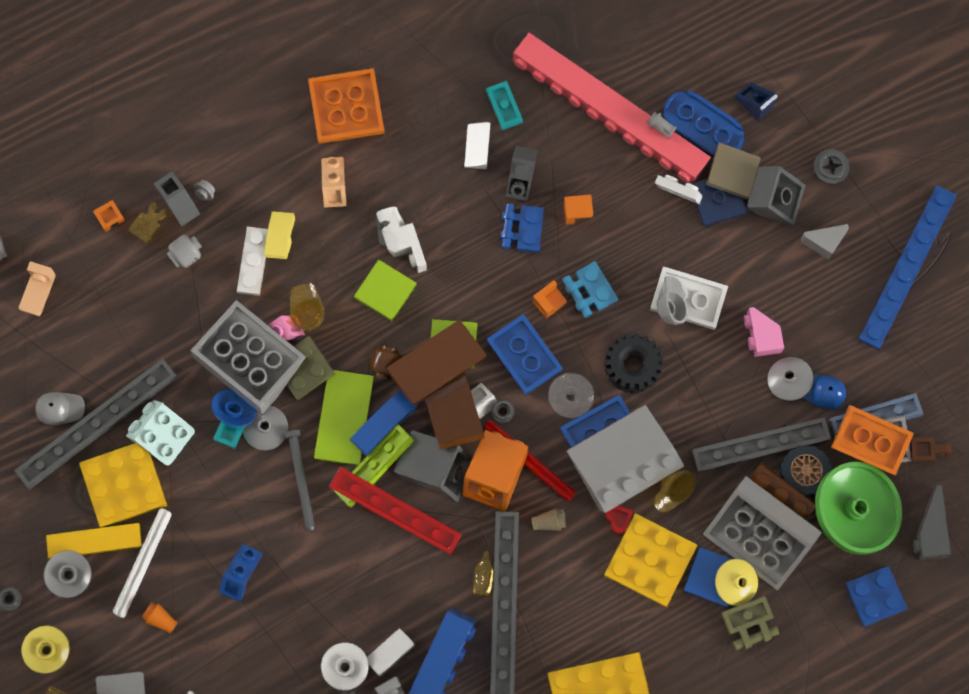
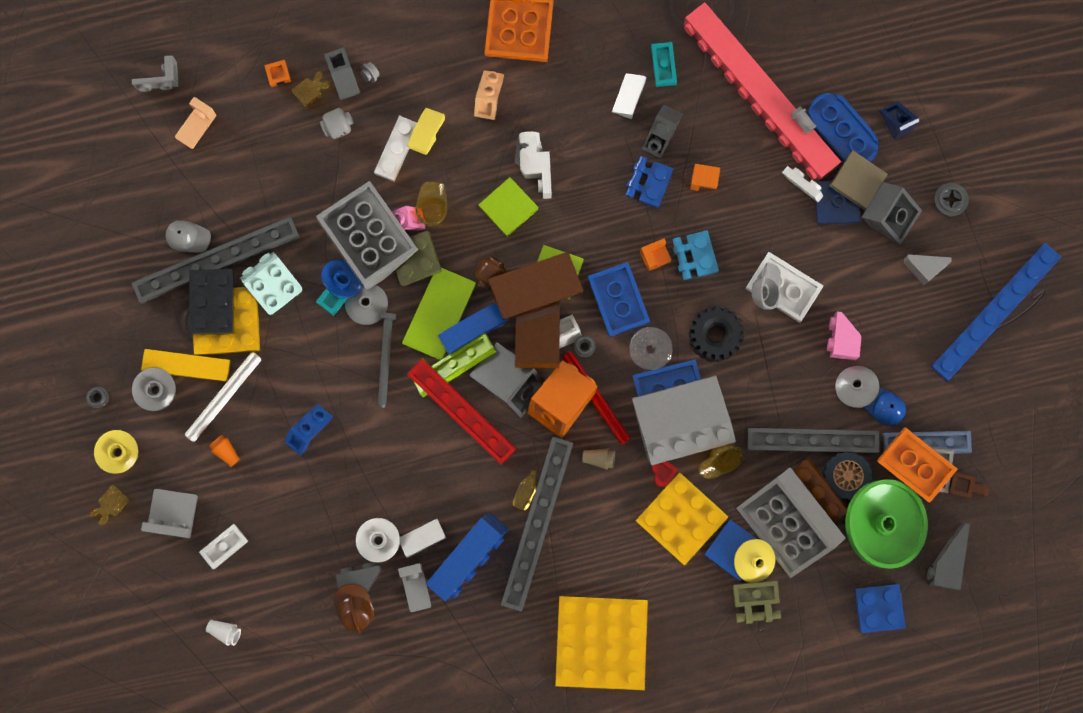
camera: 20 degrees right, 5 degrees up
none -> black plate [189,269,234,335]

